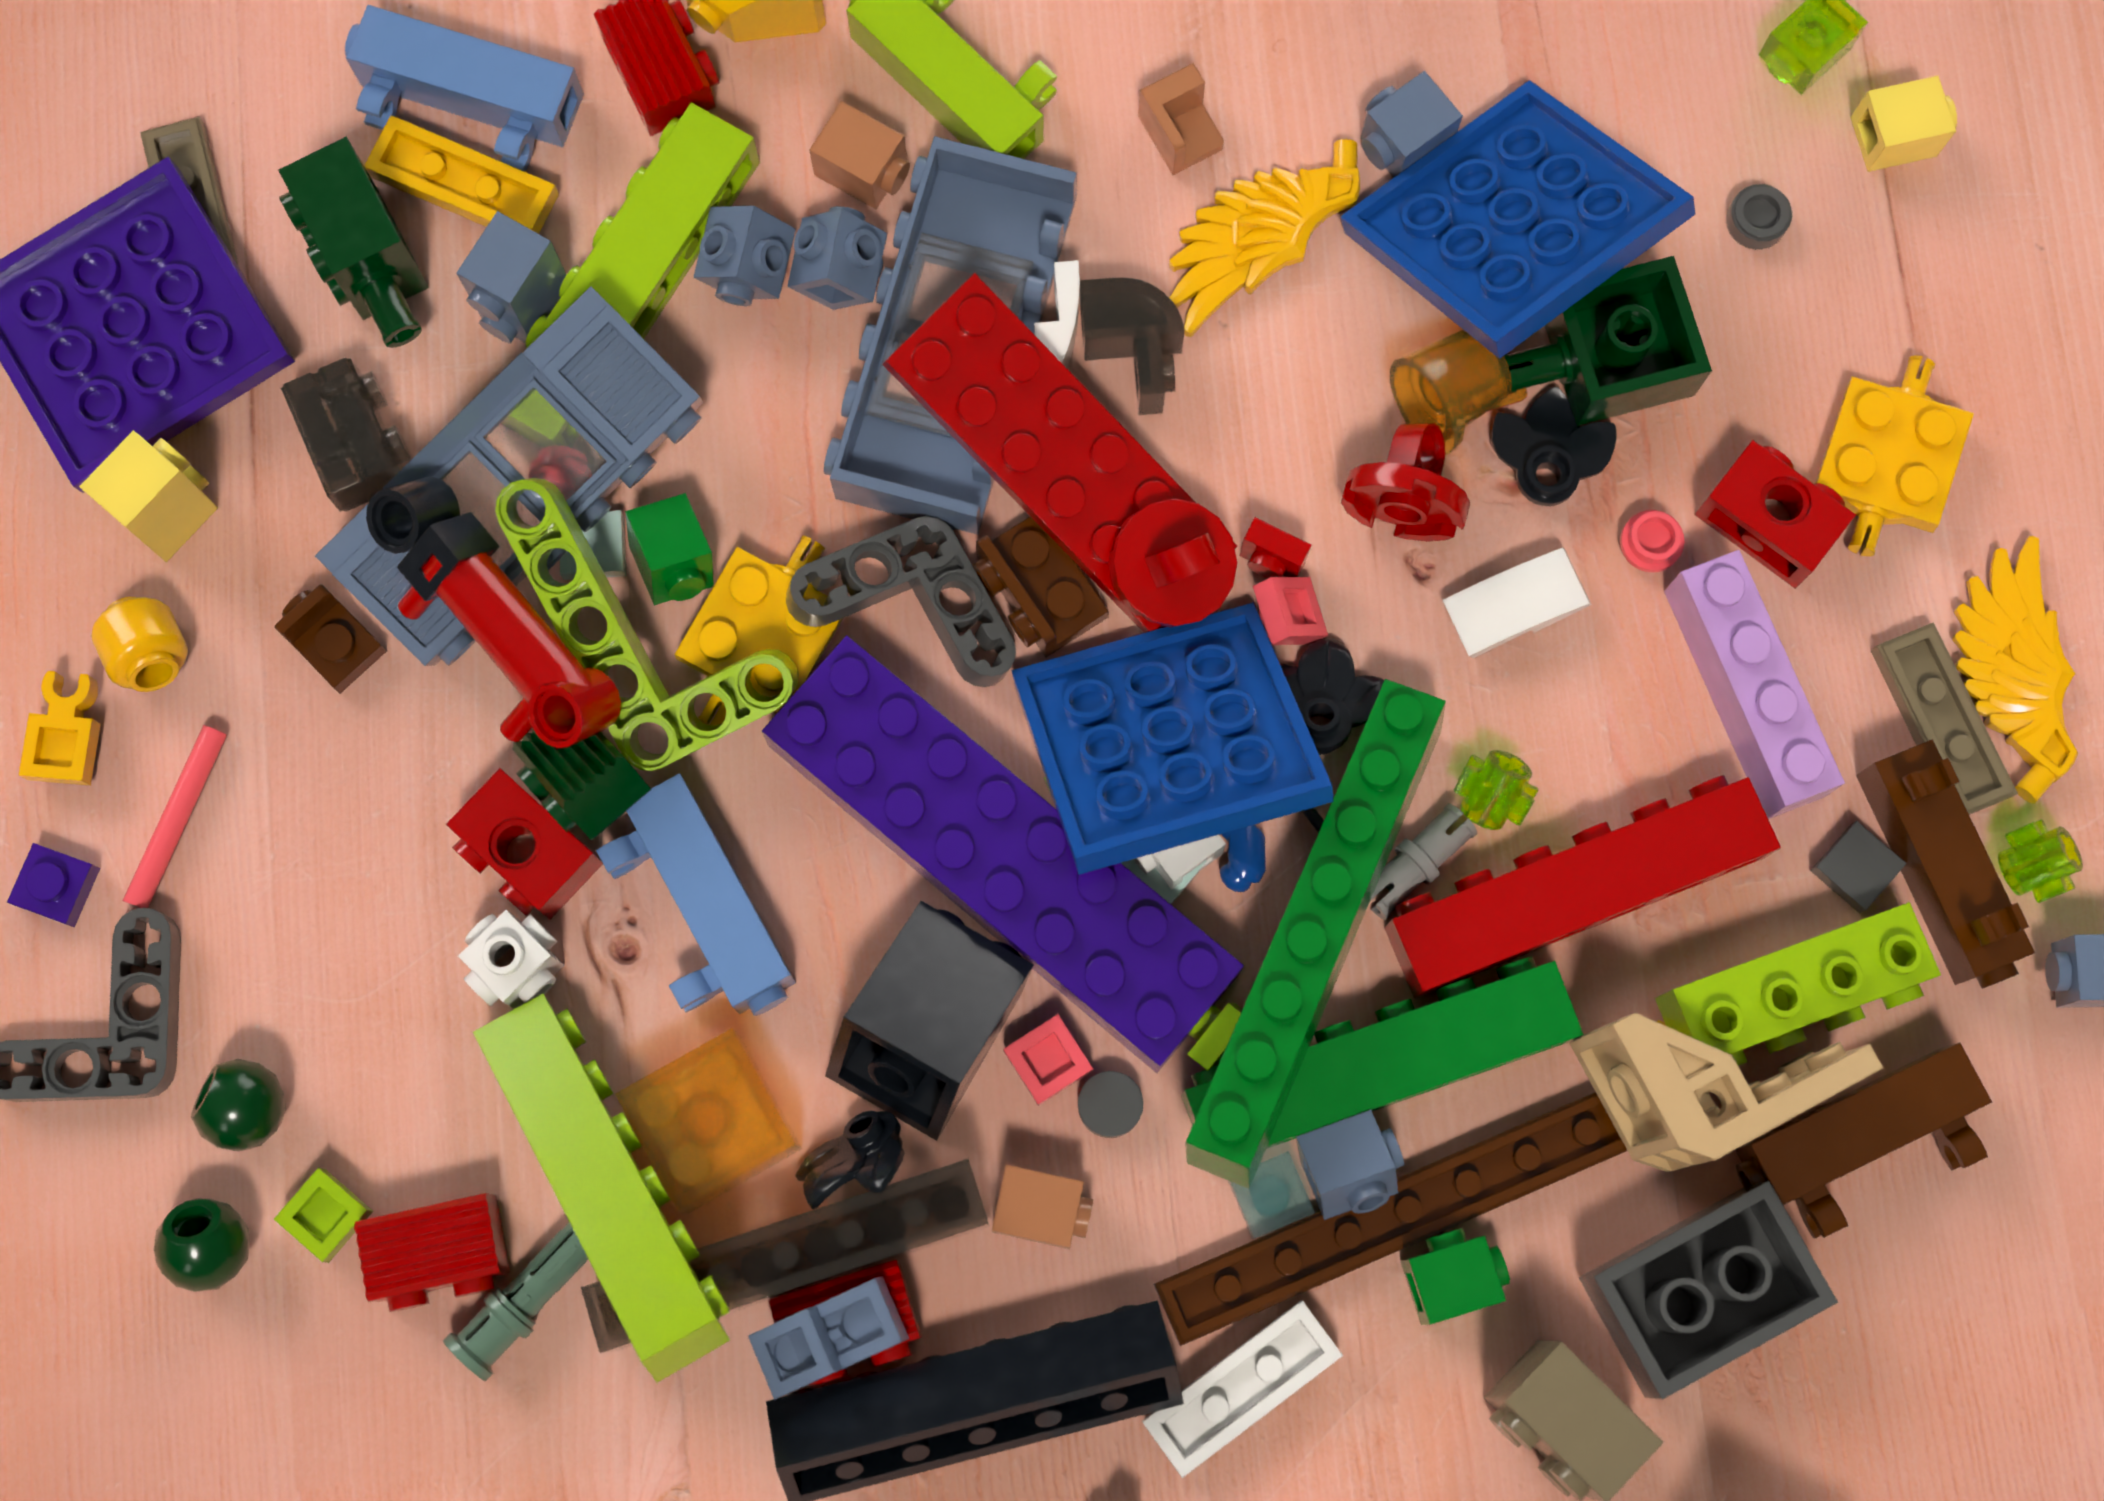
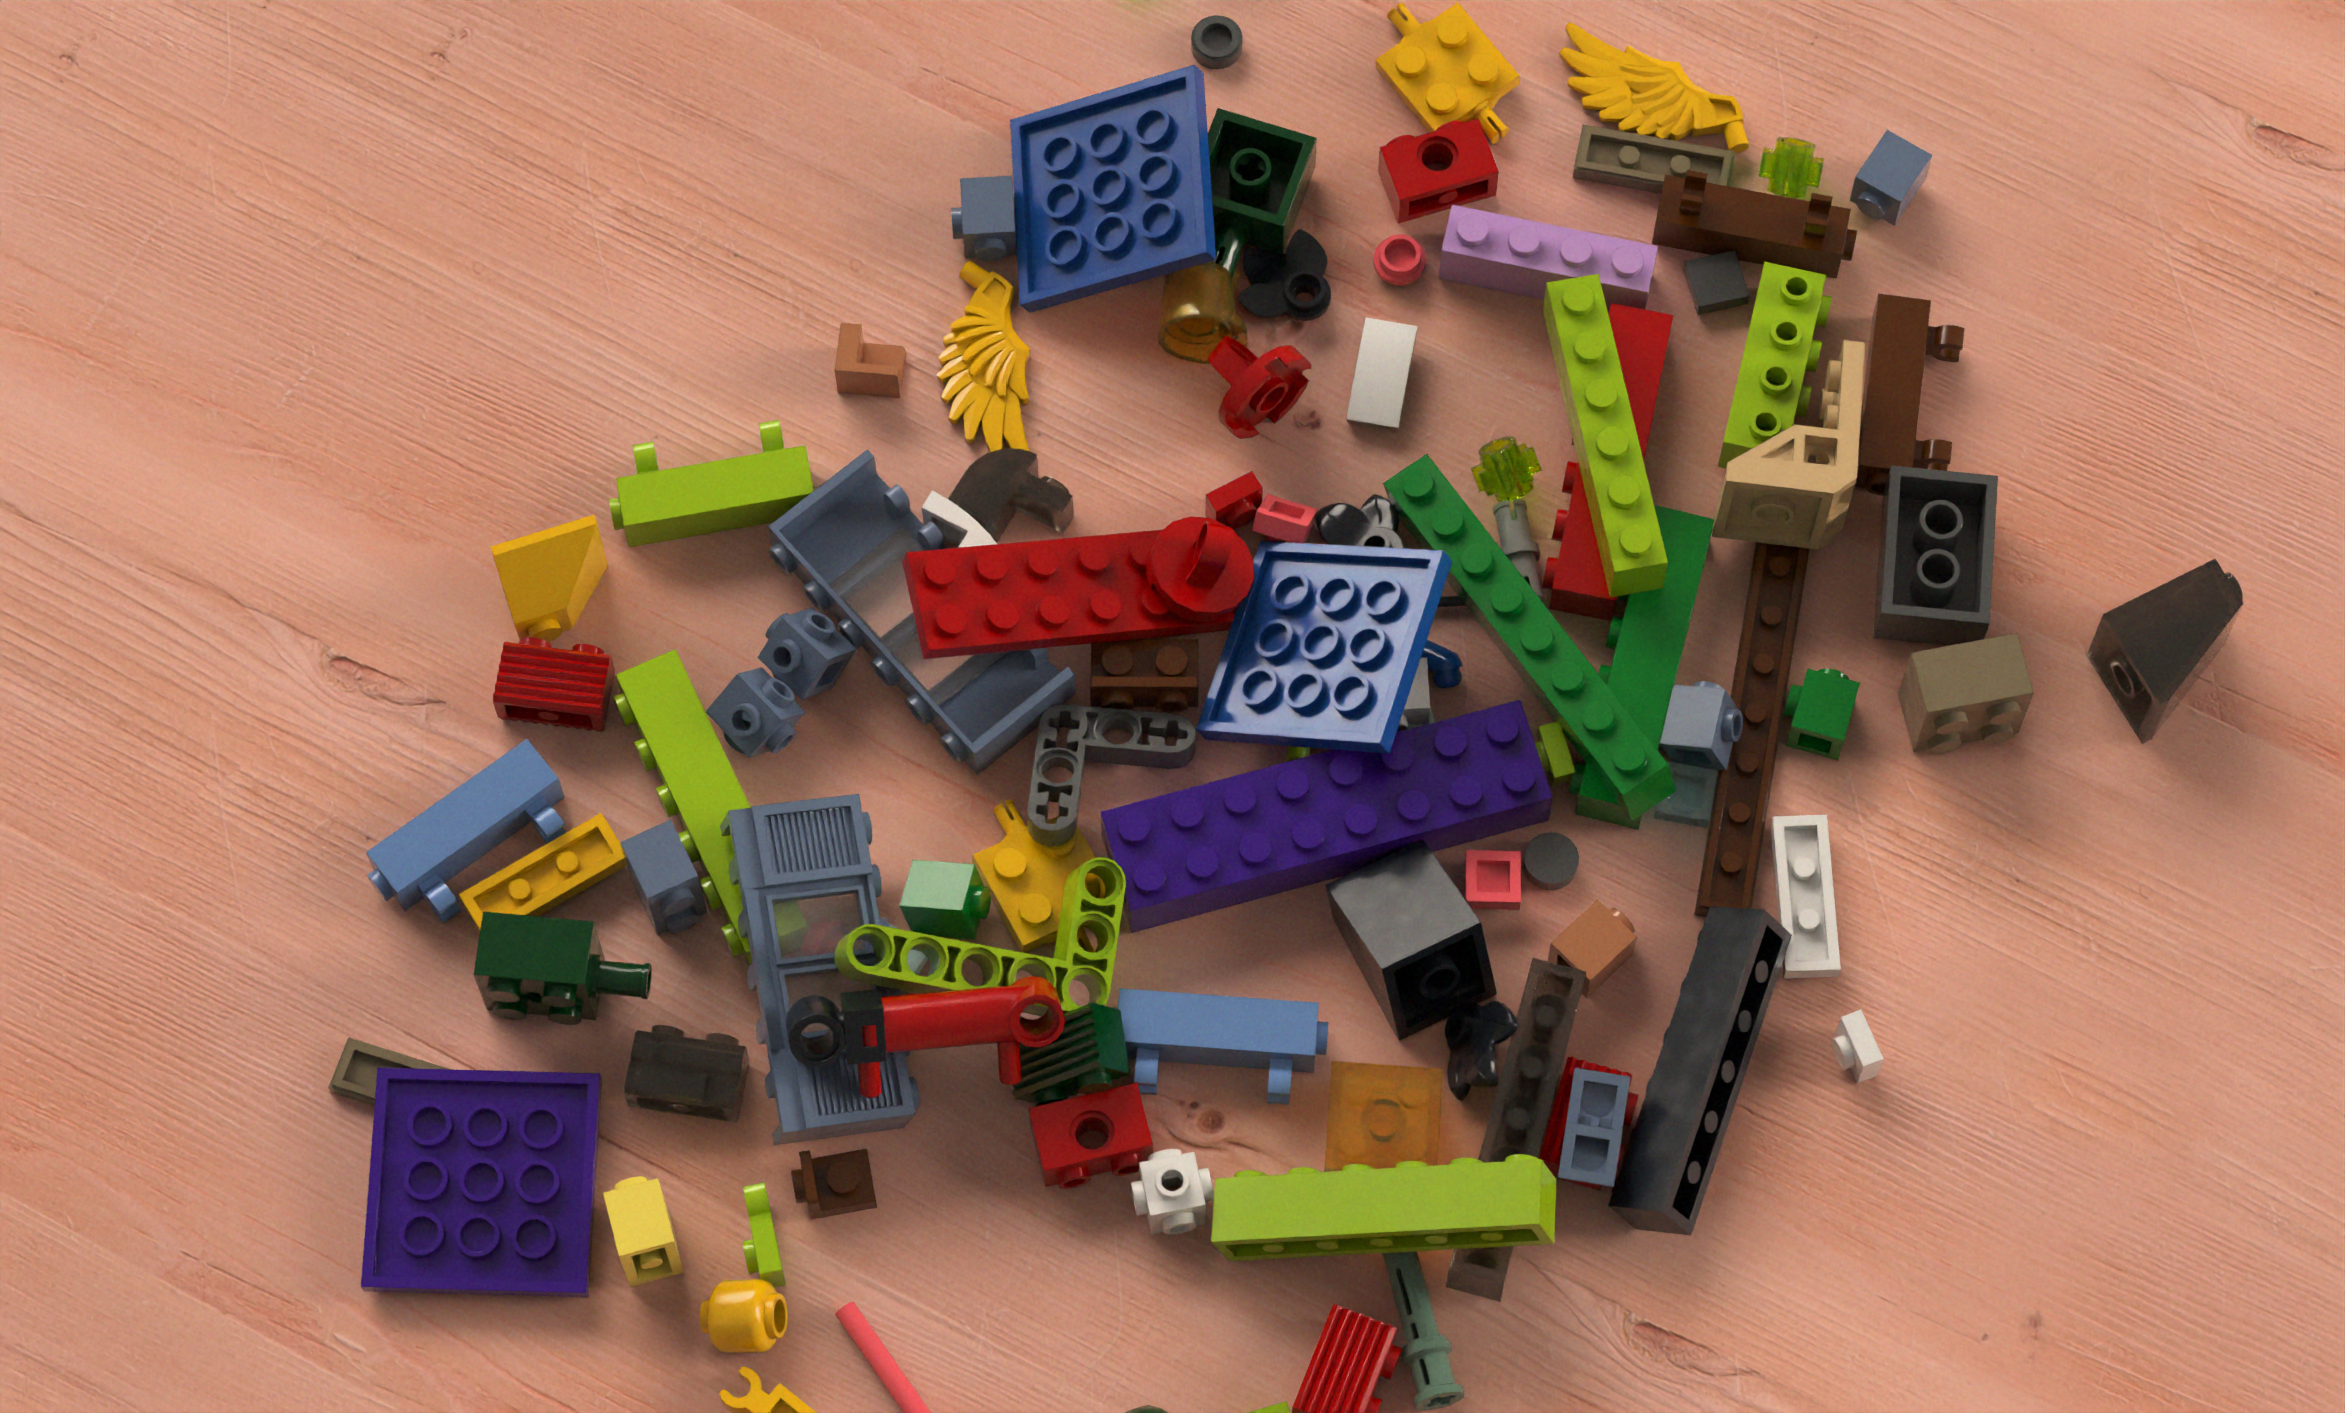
camera: 55 degrees left, 10 degrees down
nougat brick [809,101,910,209] -> none
none -> lime plate [742,1182,786,1287]
none -> lime brick [1543,274,1668,597]

